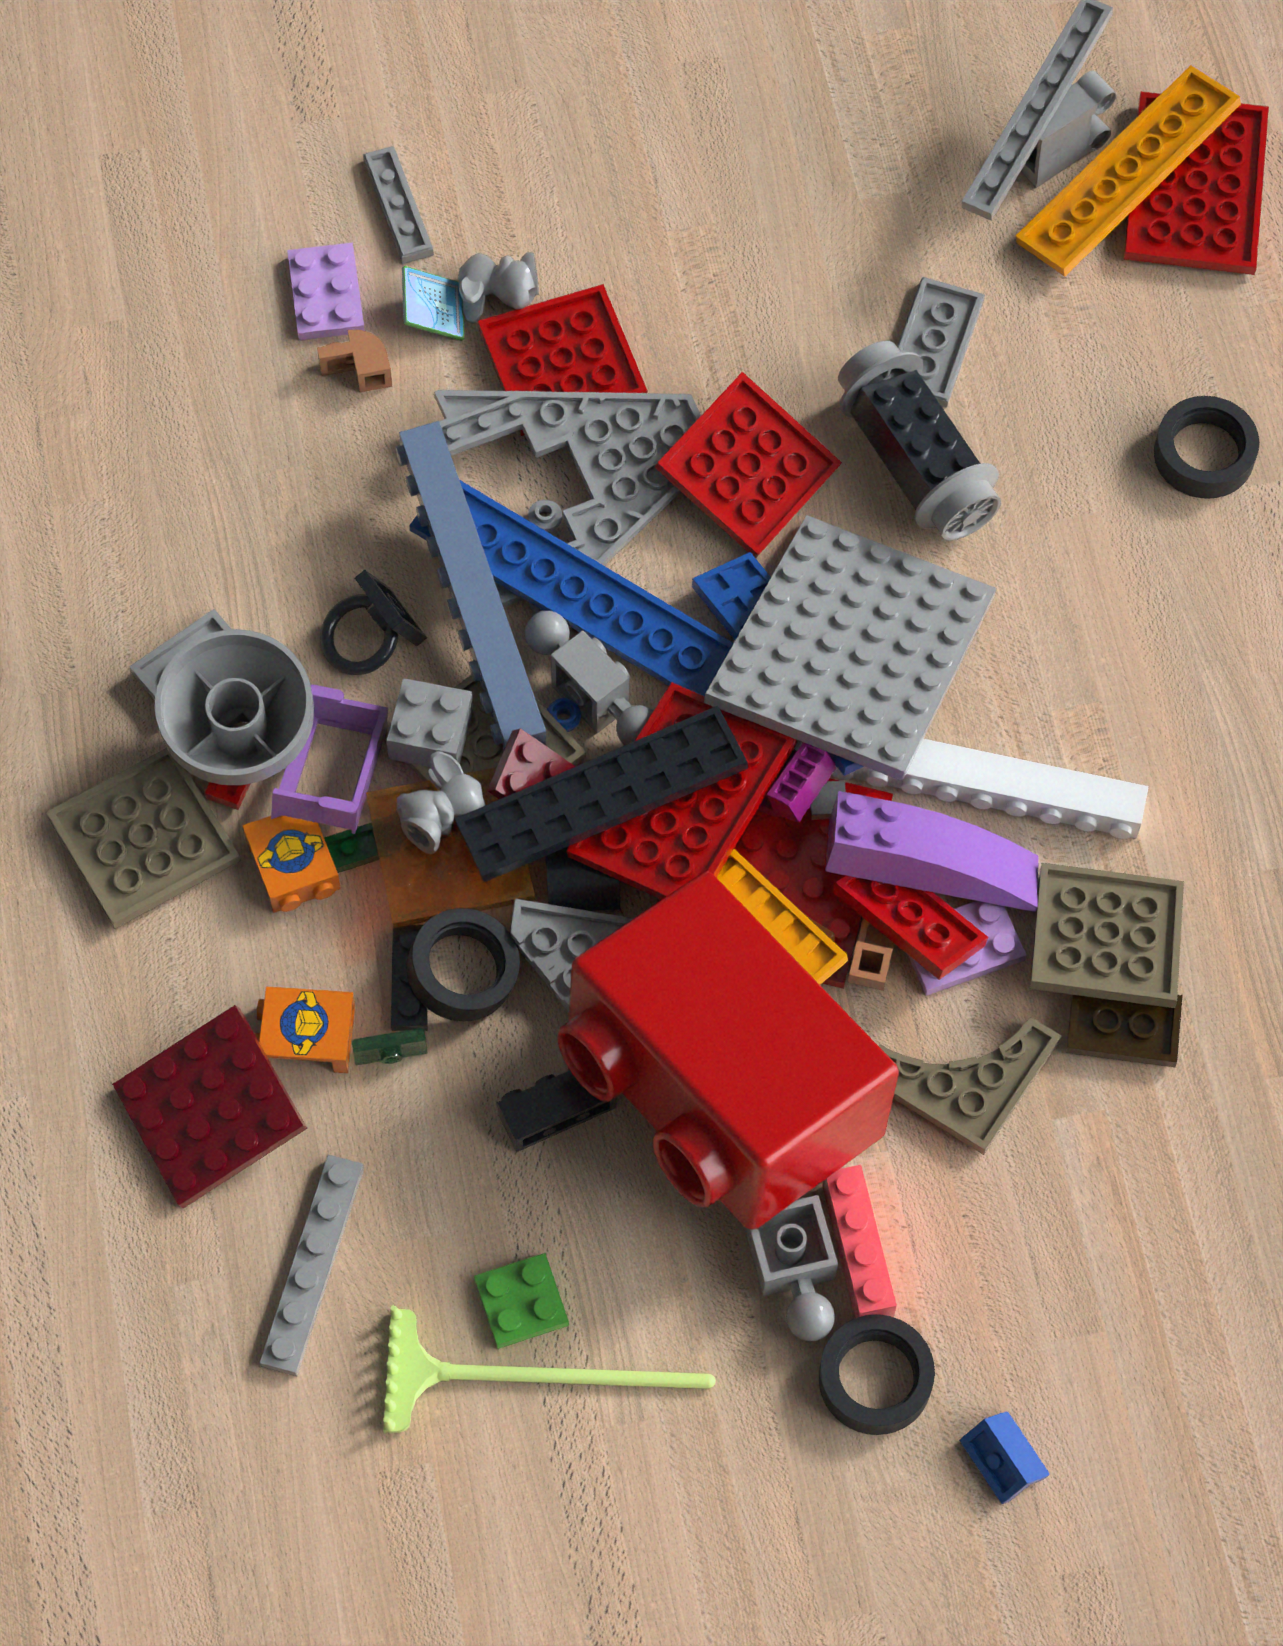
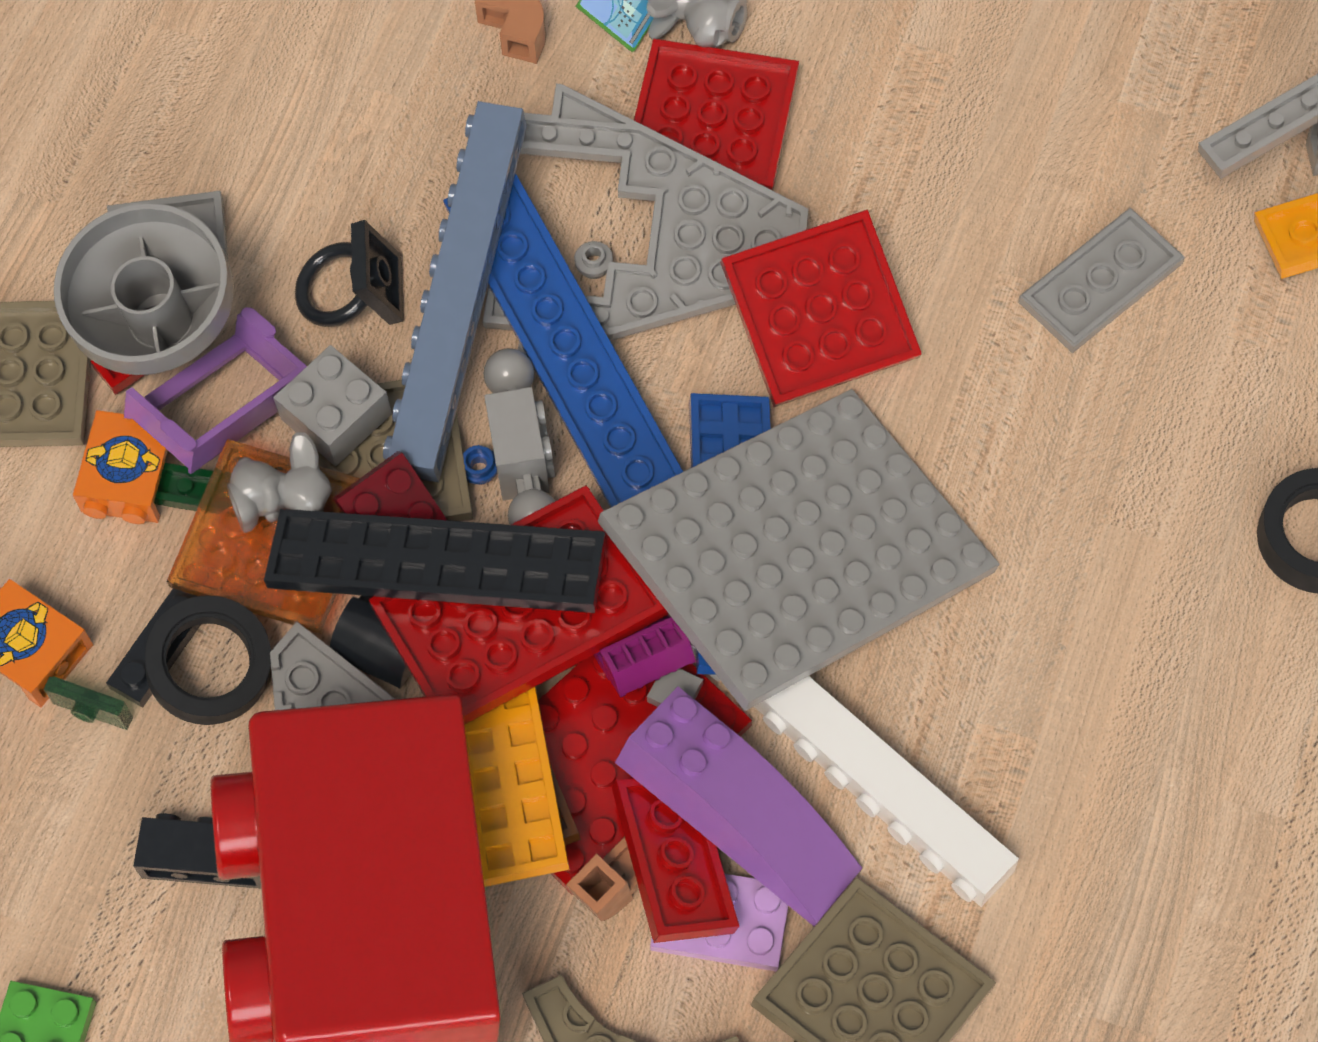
camera: 35 degrees right, 0 degrees up
brick [838,341,1001,541] -> none

